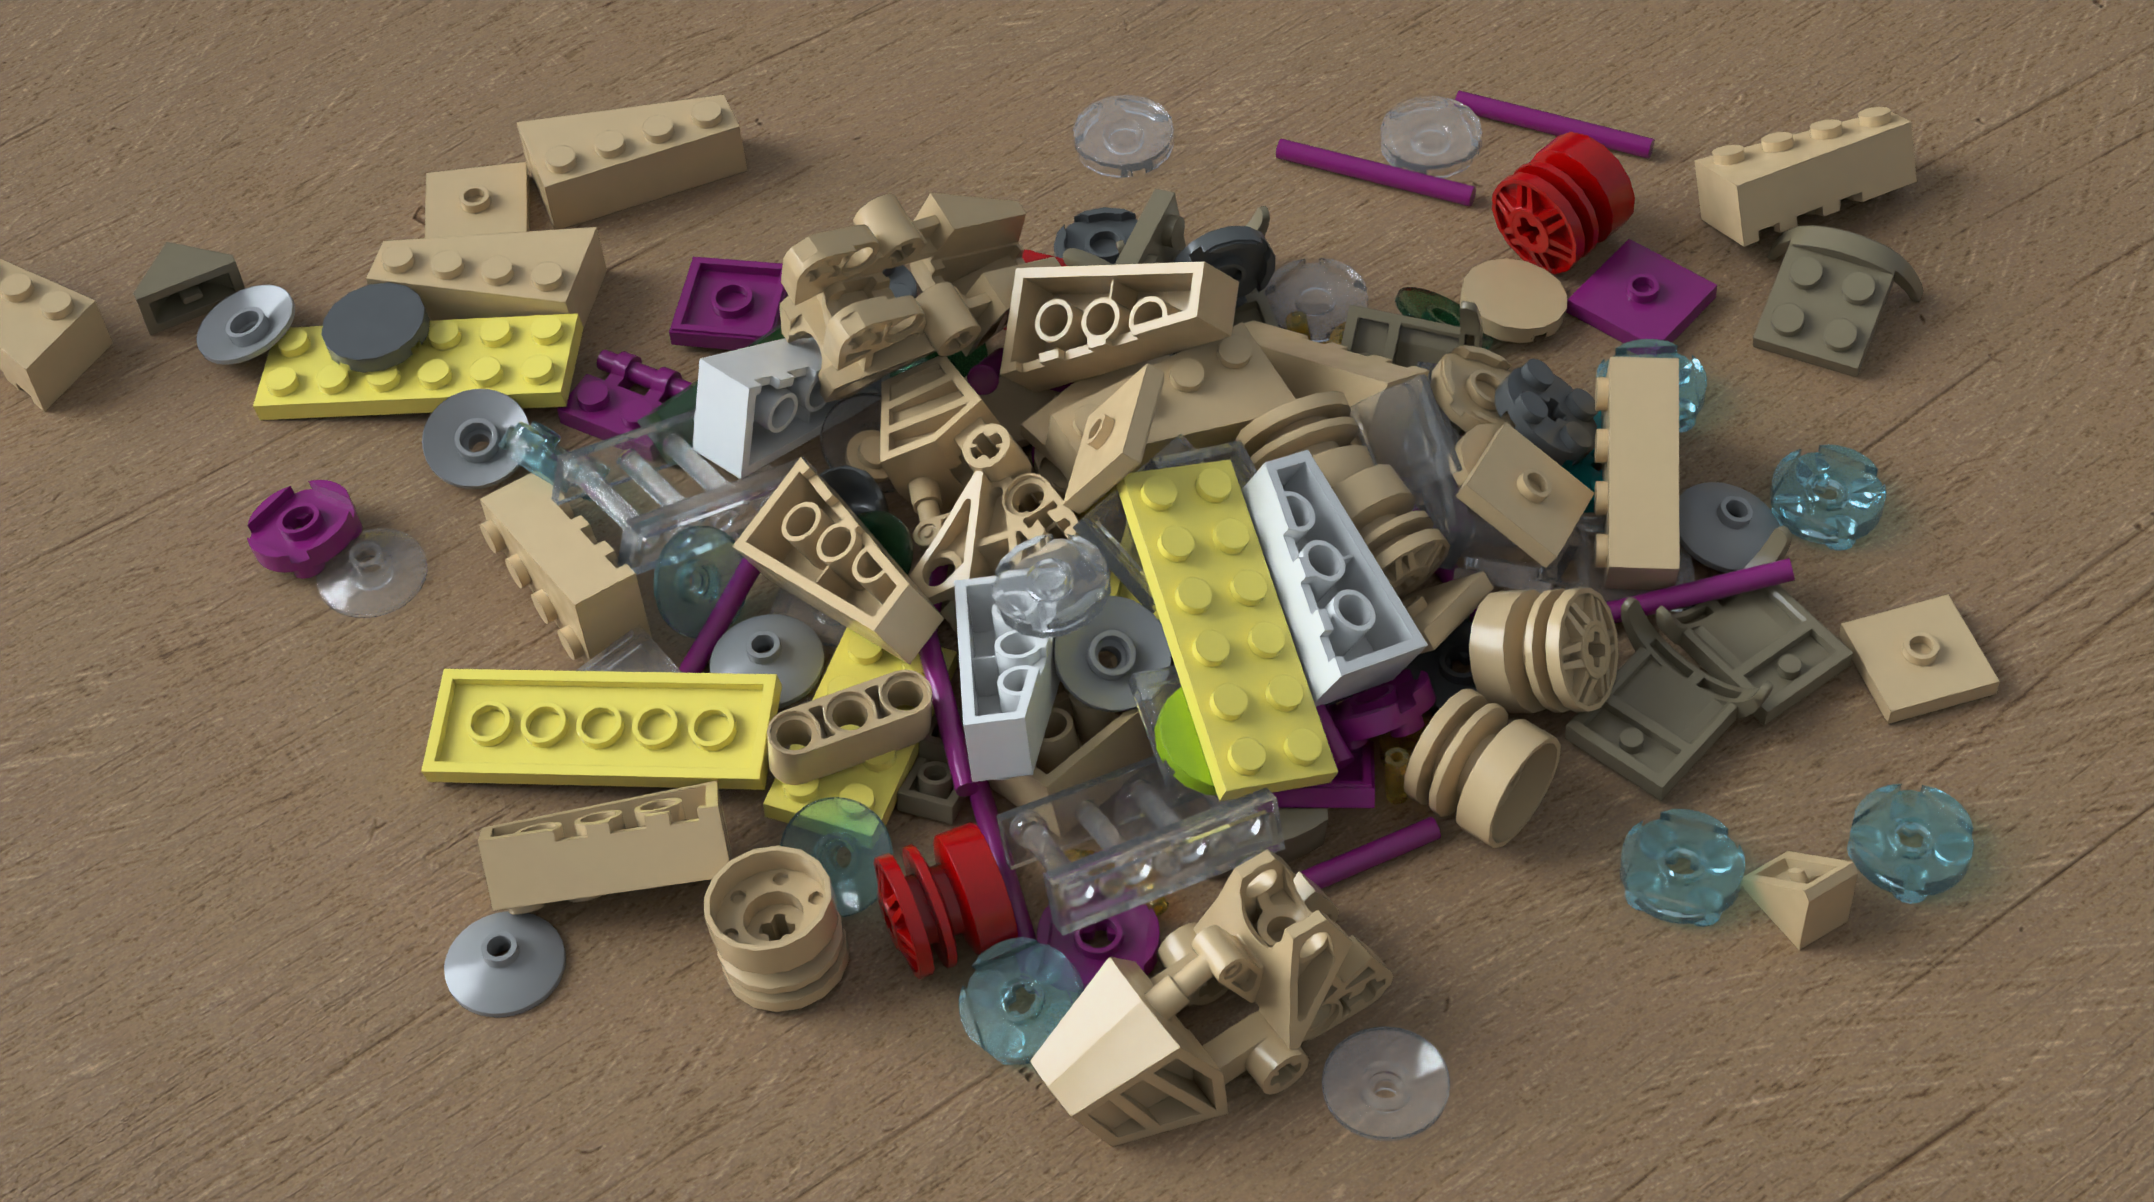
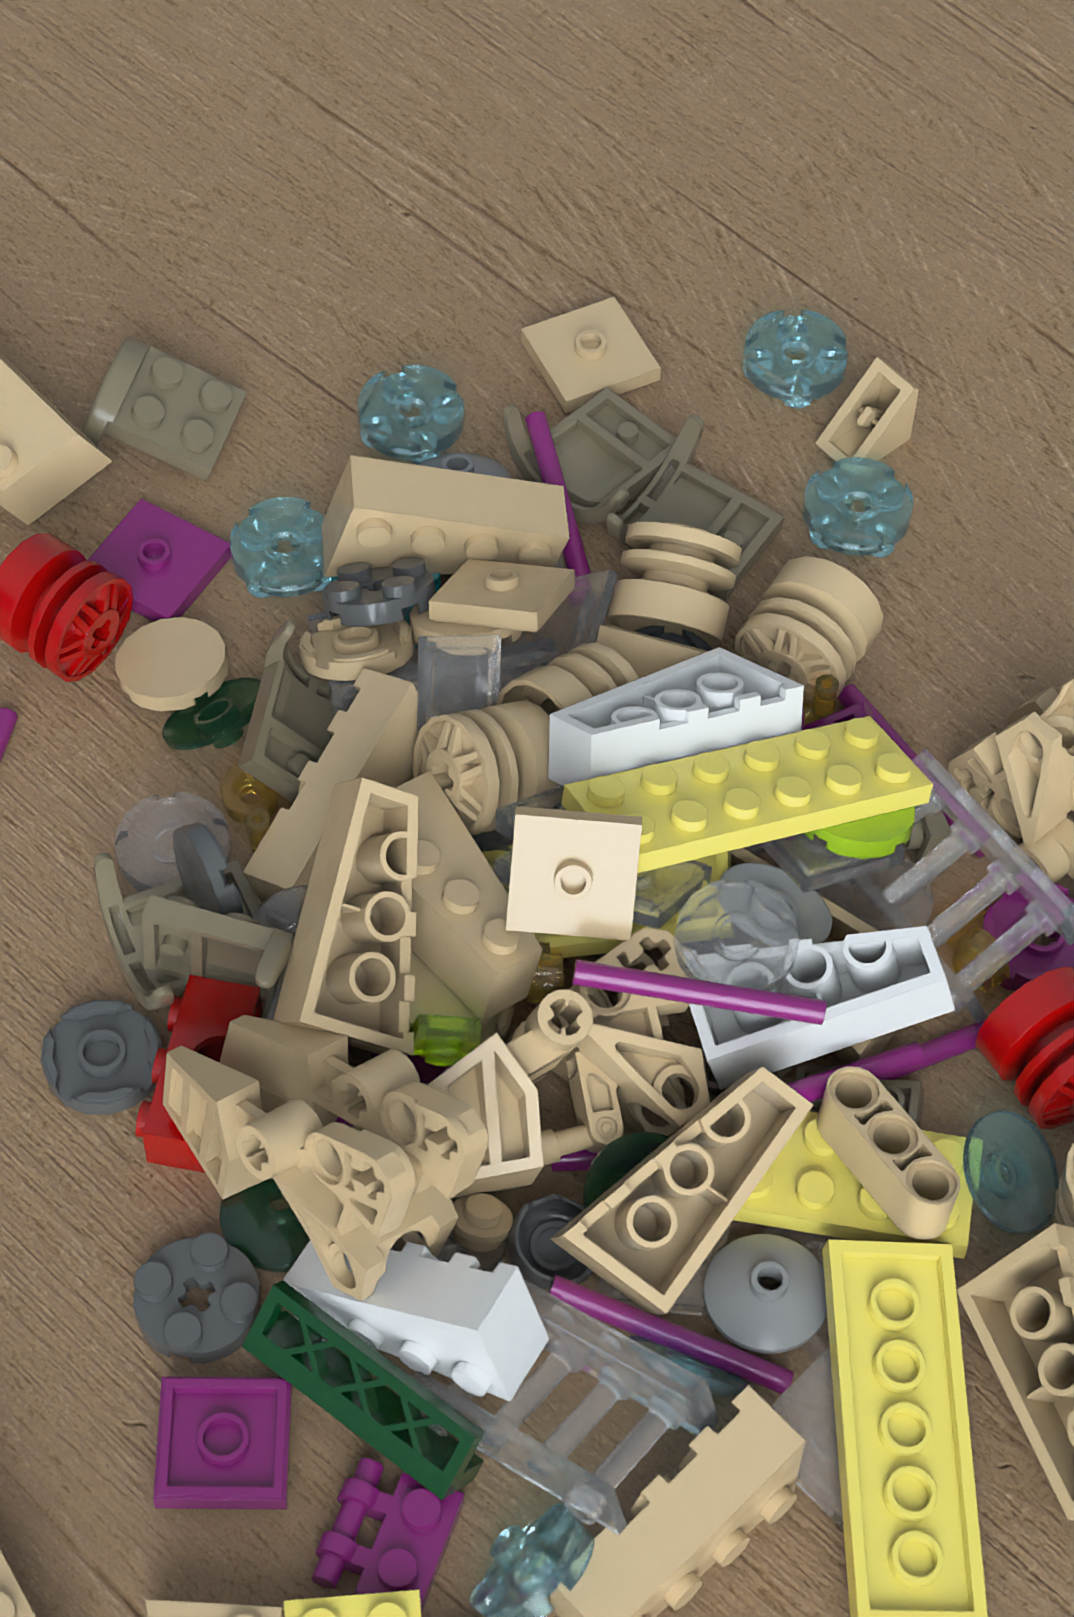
camera: 105 degrees left, 5 degrees up
none -> clear neon green plate [409,1014,481,1066]
none -> magenta bar [572,959,826,1025]

